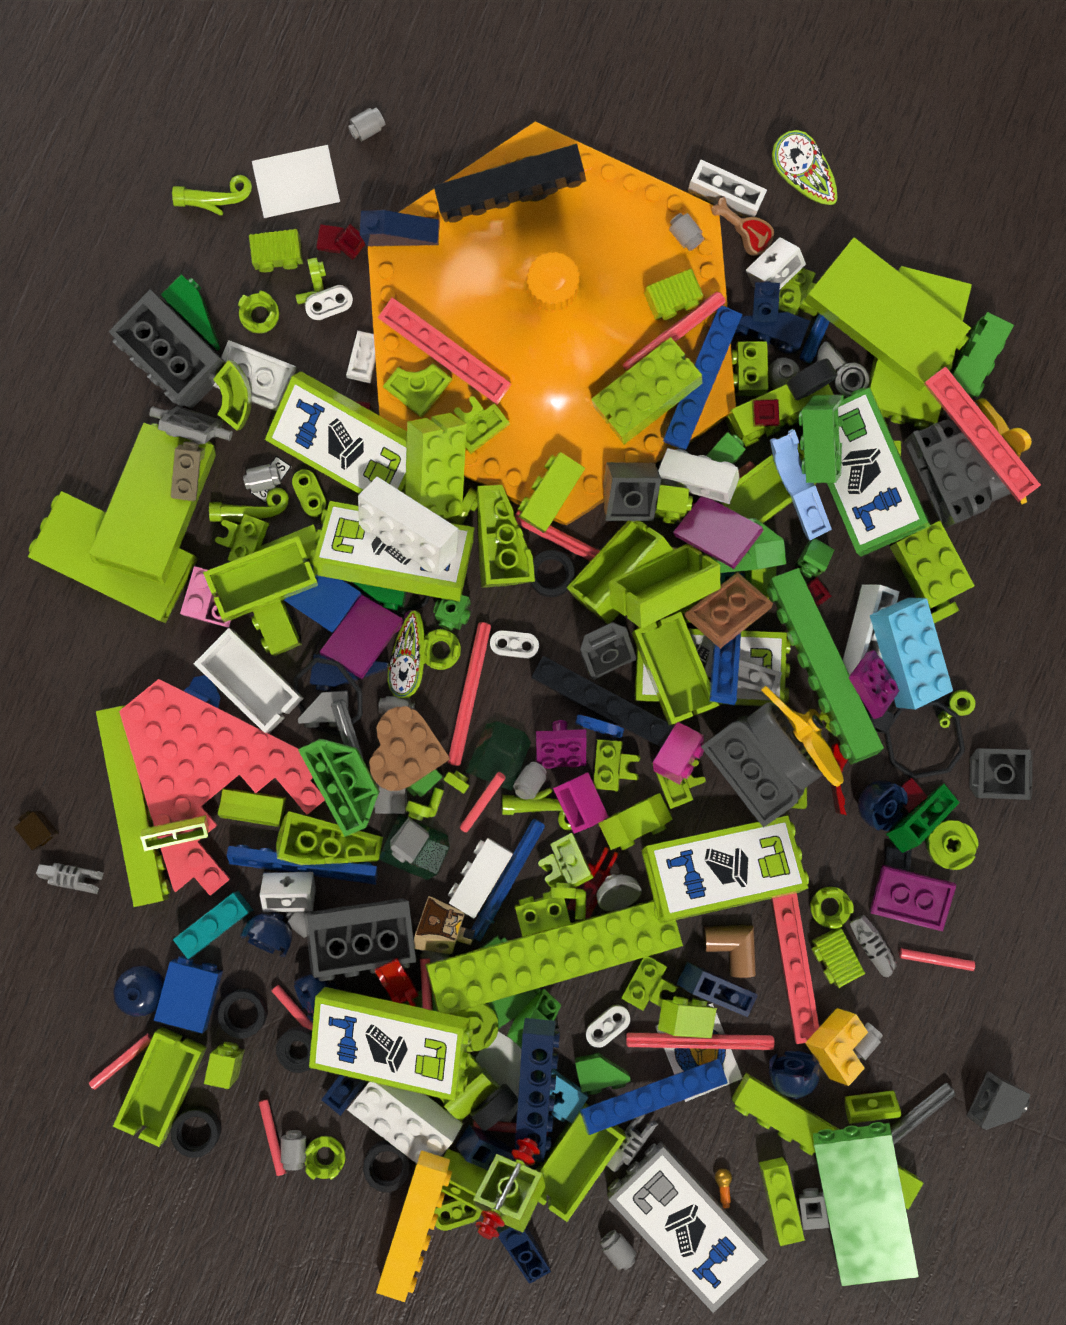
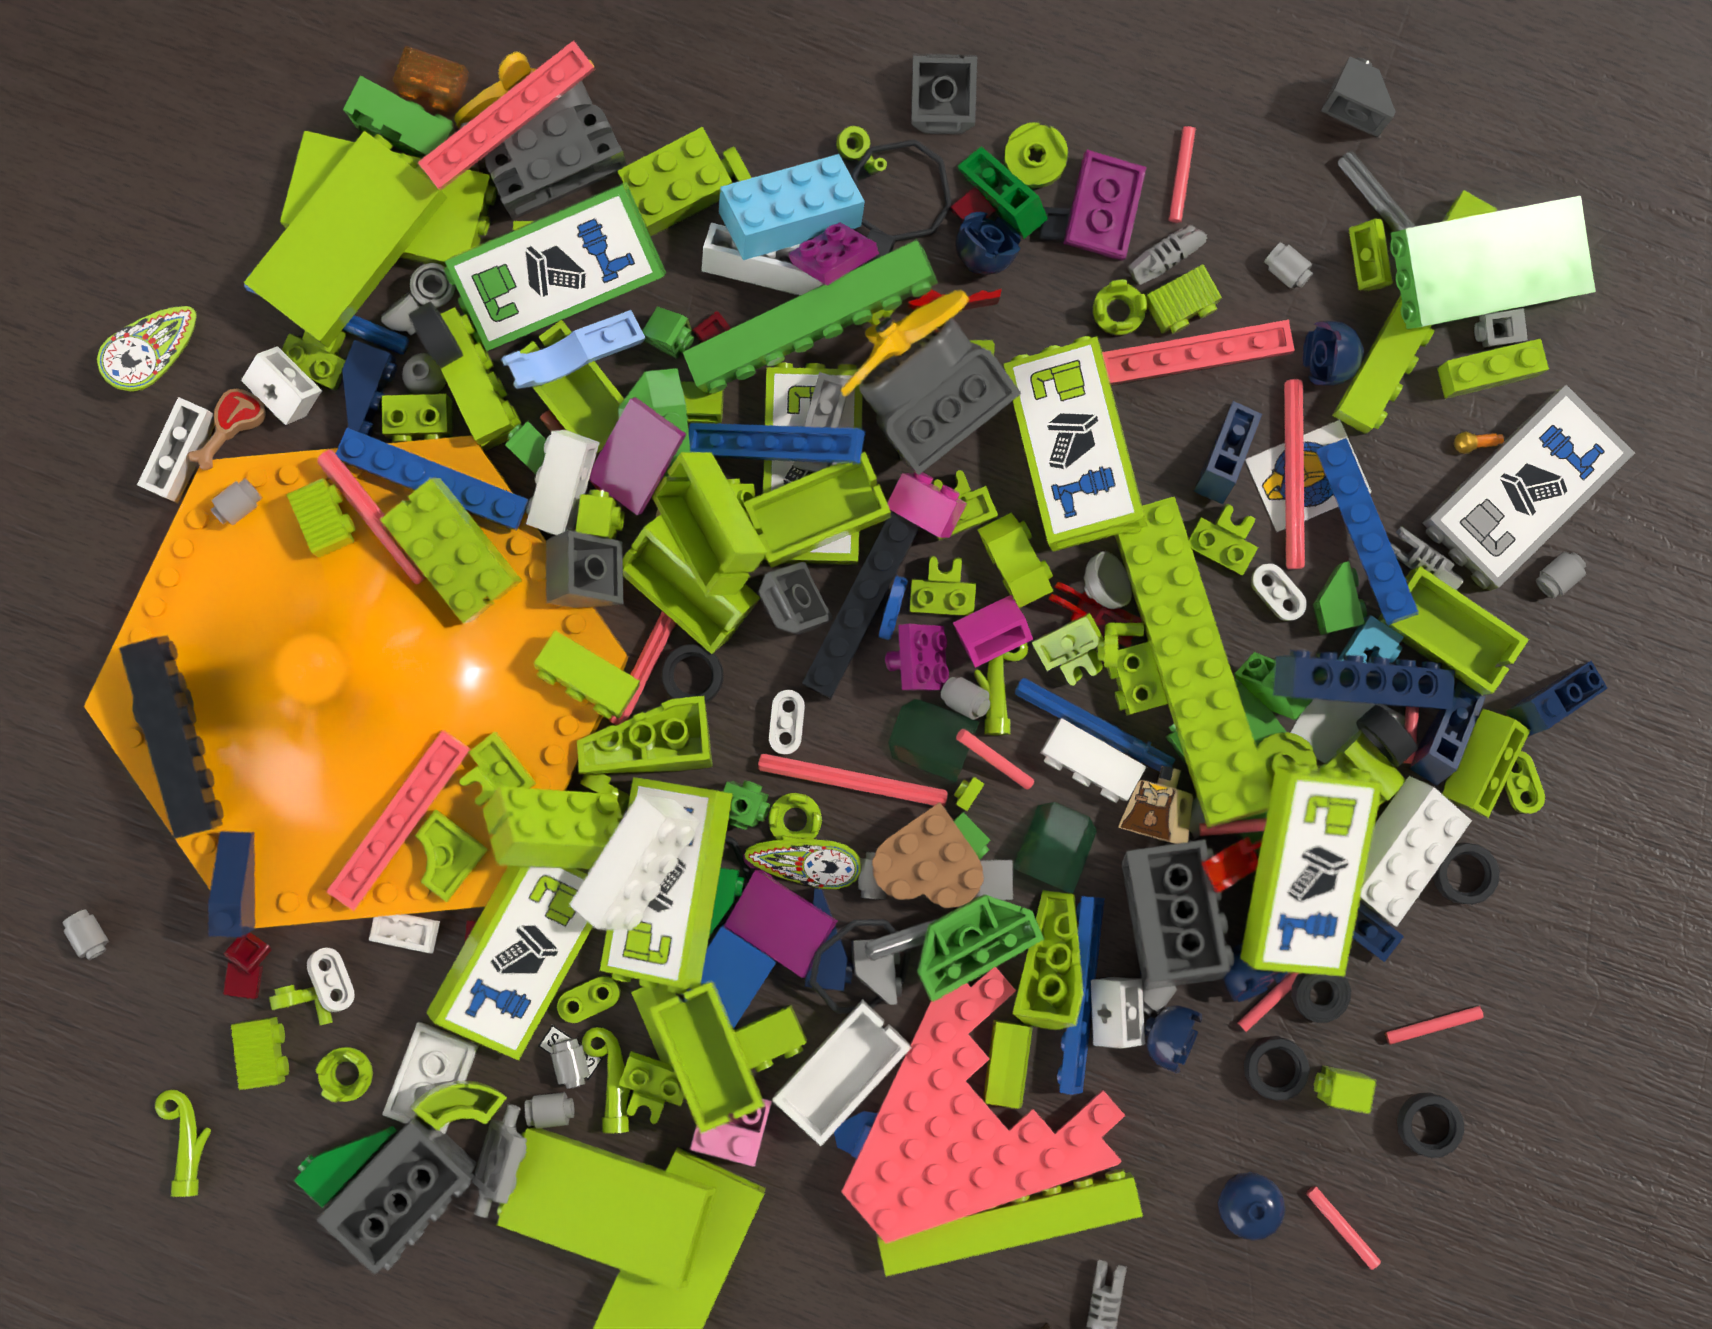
camera: 85 degrees left, 0 degrees up
lime piece [113,1027,207,1147] -> none
lime piece [141,815,209,851] -> none
blue brick [154,956,223,1033] -> none
dark tan bracket [171,442,205,501] -> none
teal brick [173,890,253,959] -> none
white sticker [252,145,340,218] -> none
light grey brick [281,1130,306,1170] -> none
lime piece [304,1136,346,1180] -> none
yellow brick [376,1150,452,1302] -> none
light grey slope [390,817,429,864] -> none
lime plate [405,788,444,821] -> none
lime brick [473,1138,545,1239] -> none
lime brick [658,996,717,1038] -> none
nougat tile [685,572,773,649] -> none
medium nougat brick [704,925,756,978] -> none
dark red tile [752,399,780,427] -> none
dark blue brick [753,282,780,322] -> none
bright green wedge [799,395,844,483] -> none
yellow brick [806,1008,868,1086] -> none
none -> clear orange brick [393,46,470,110]
none -> light grey brick [525,1092,575,1129]

